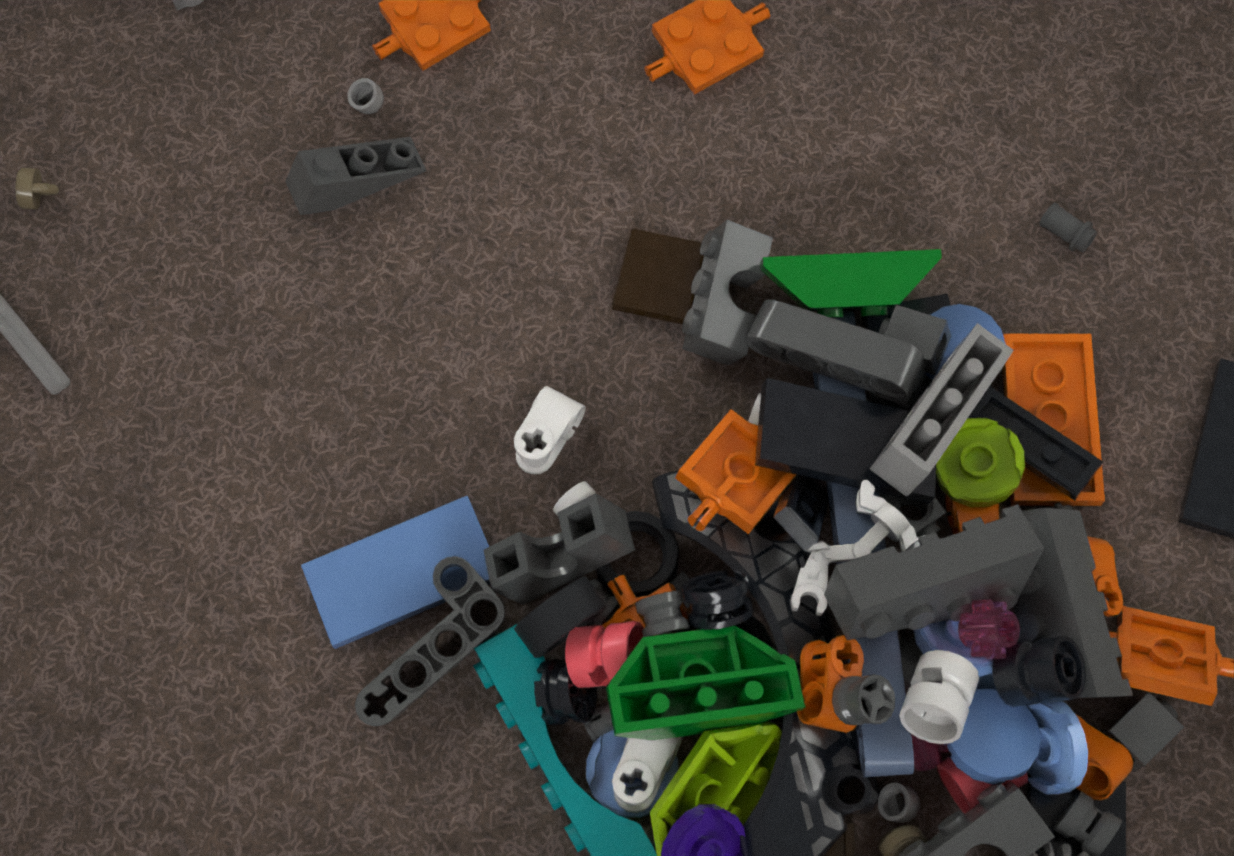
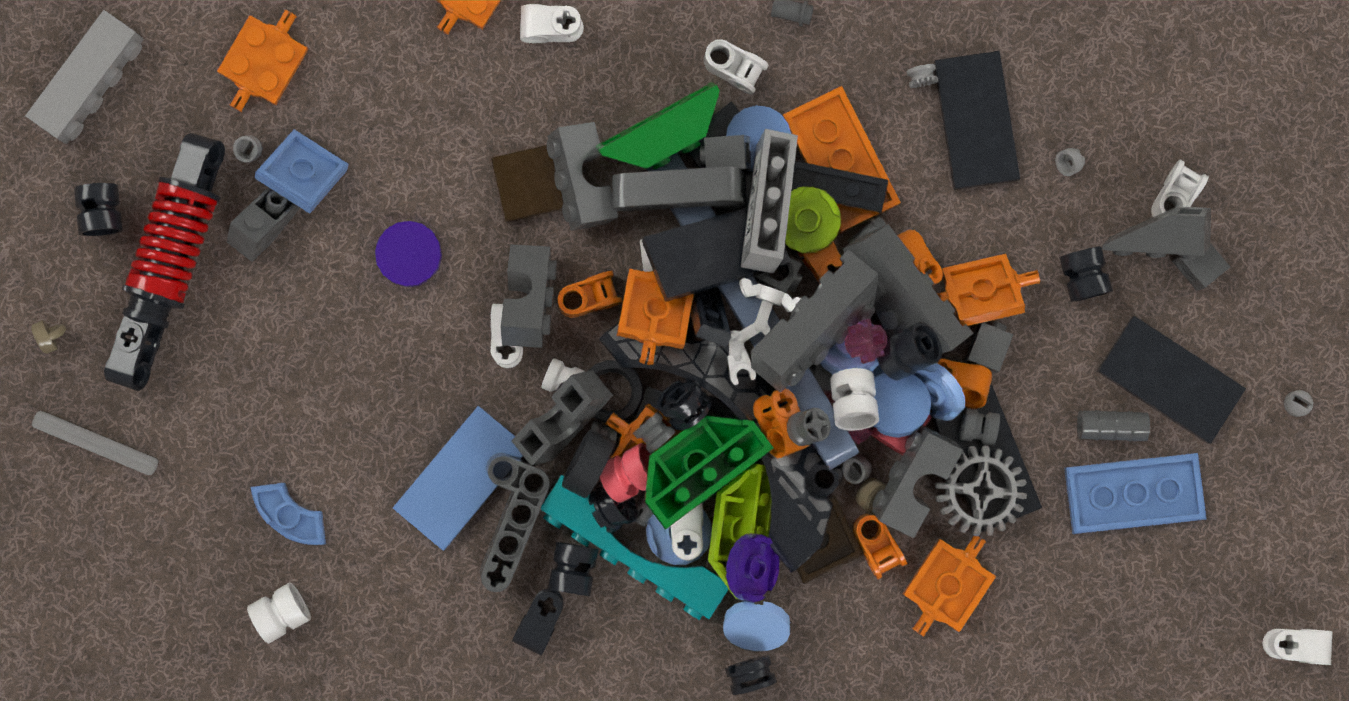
camera: 30 degrees left, 15 degrees up
none -> black wheel [74,183,123,236]
none -> piece [104,133,225,391]
none -> white wheel [247,582,311,644]
none -> medium blue tile [251,483,326,545]
none -> medium blue tile [255,129,349,214]
none -> dark purple tile [375,221,442,287]
none -> dark grey arch [500,244,557,348]
none -> black piece [512,588,564,656]
none -> white piece [520,4,584,43]
none -> black wheel [548,542,599,596]
none -> orange piece [557,271,623,318]
none -> white piece [704,39,769,95]
none -> light grey bush [906,64,938,88]

